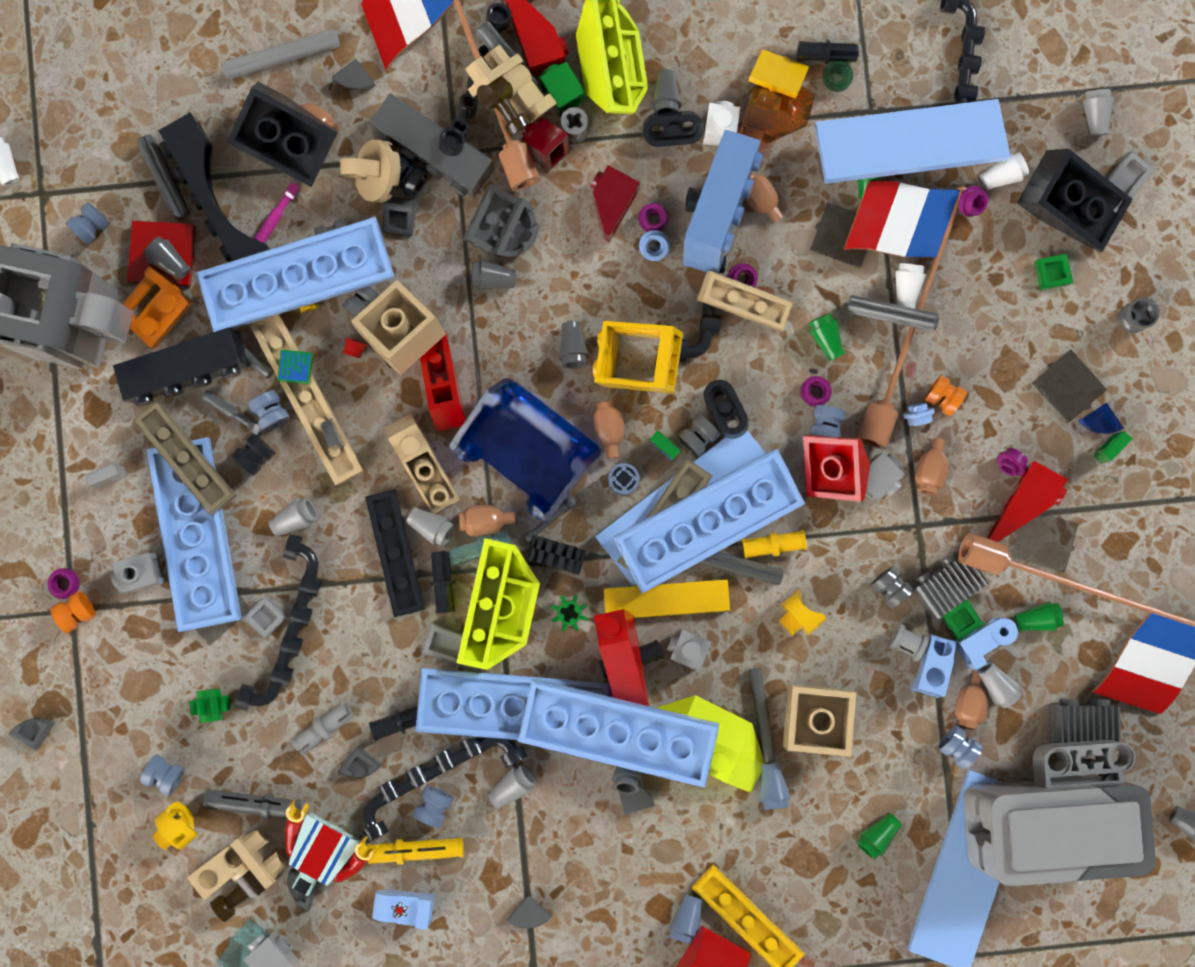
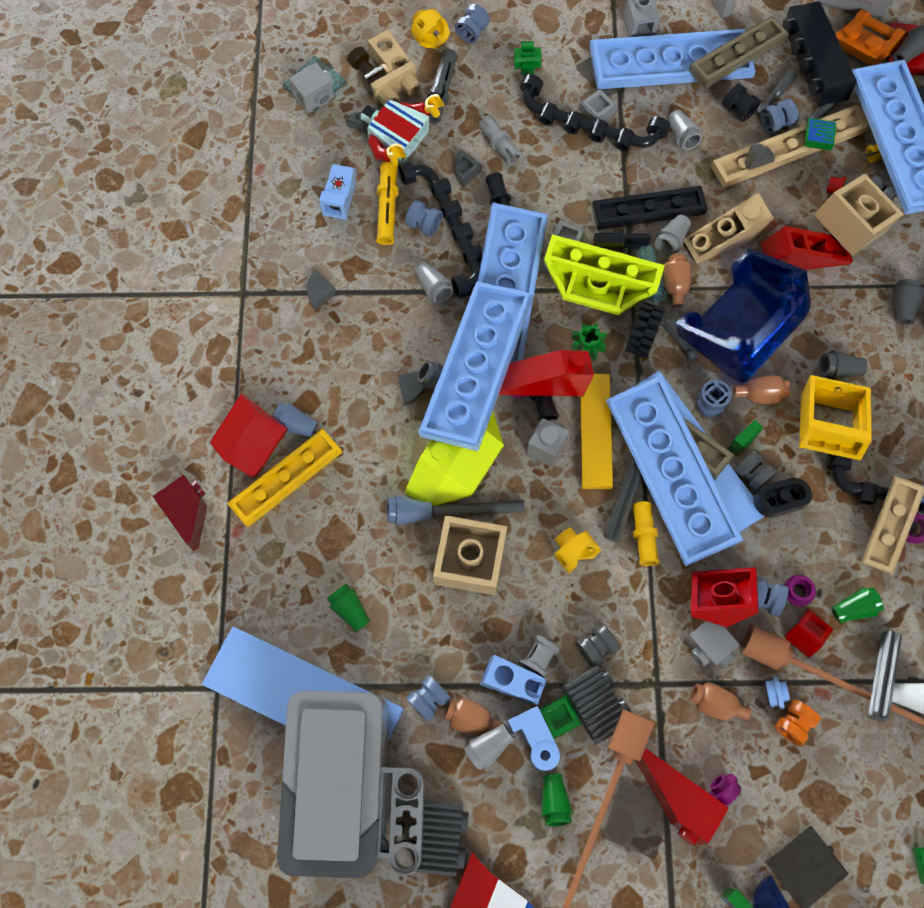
camera: 95 degrees right, 15 degrees down
none -> red slope [785,608,834,658]

